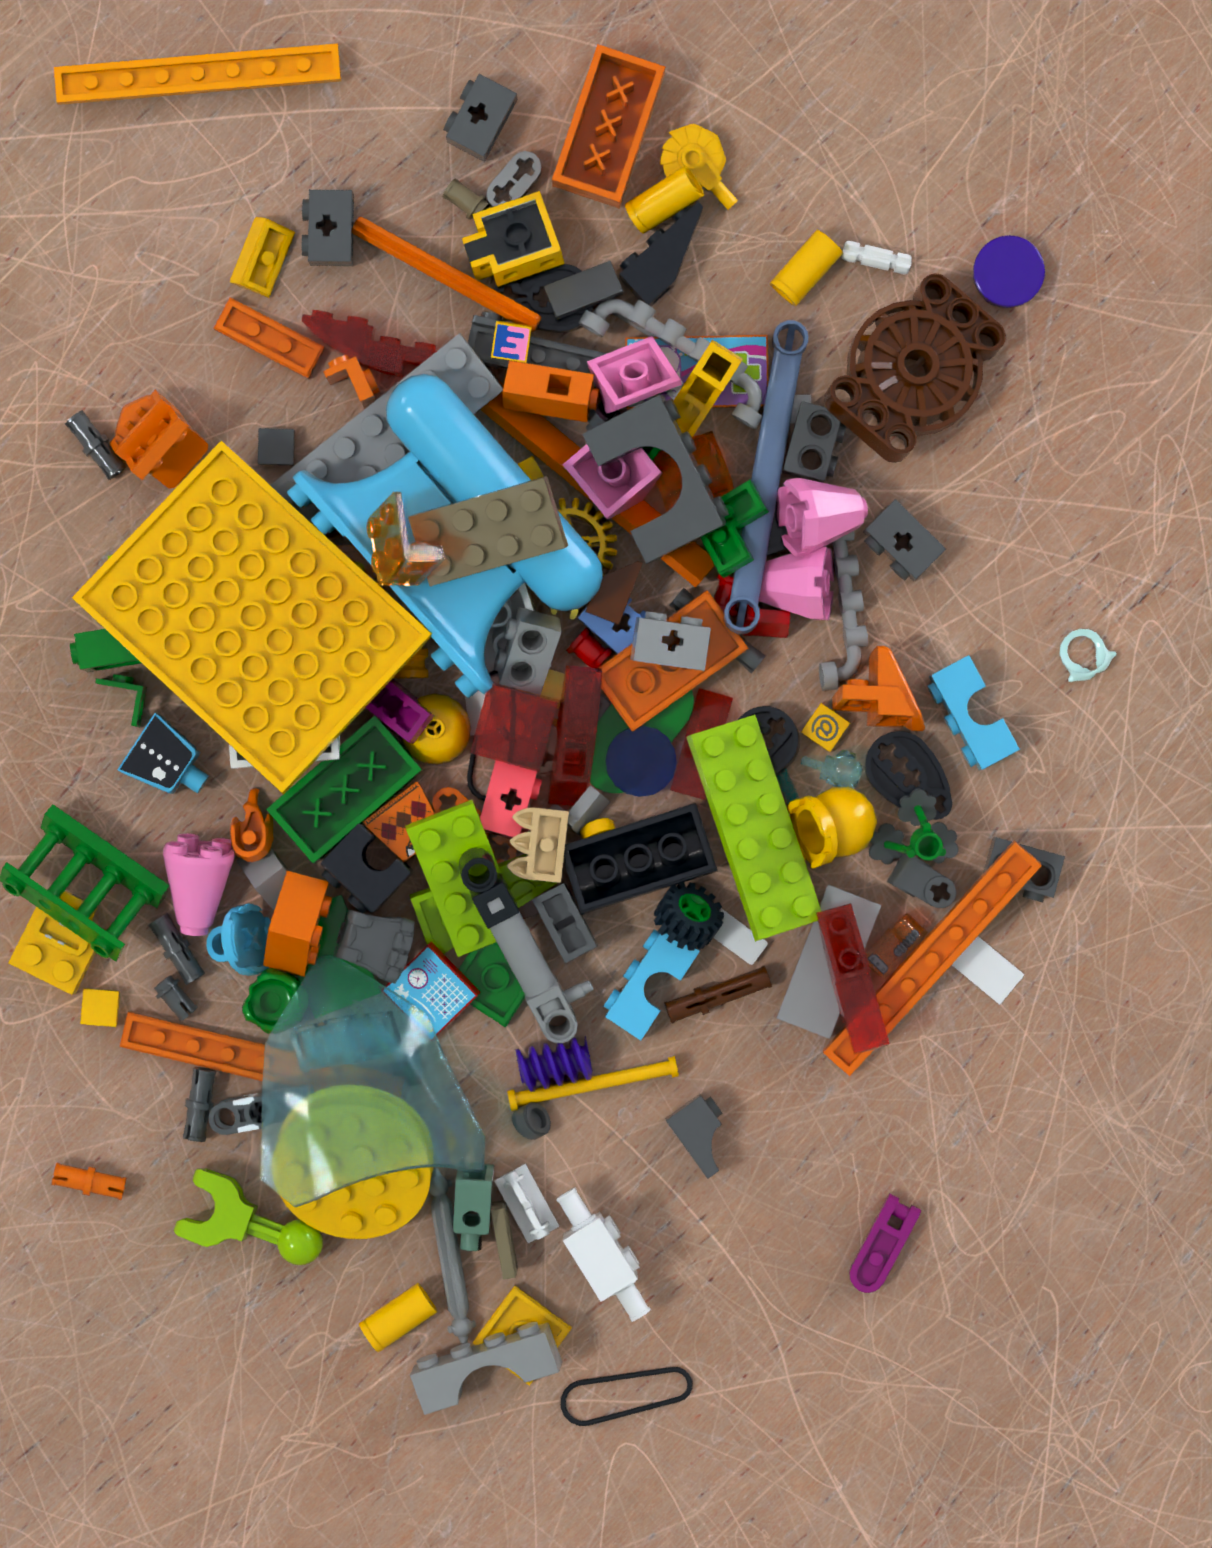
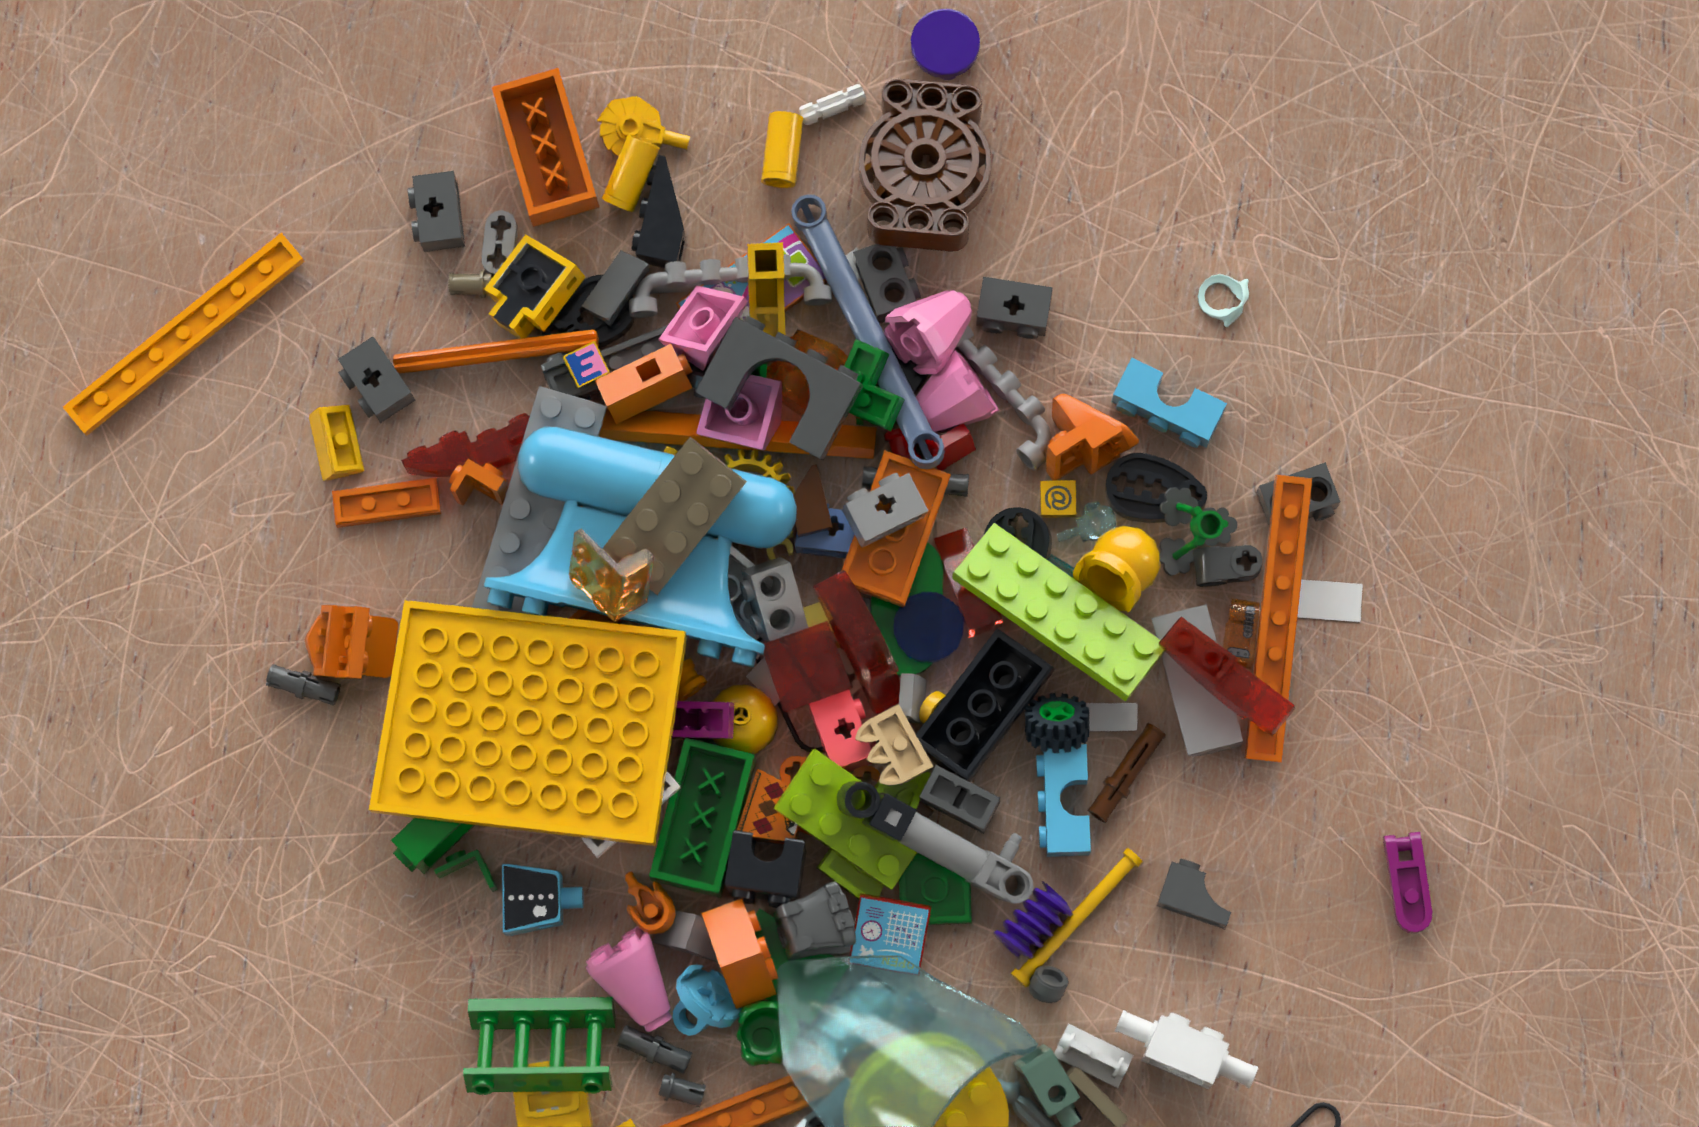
camera: 30 degrees left, 10 degrees down
dark grey tile [258,428,295,466] -> none
red bush [566,627,613,673] -> none

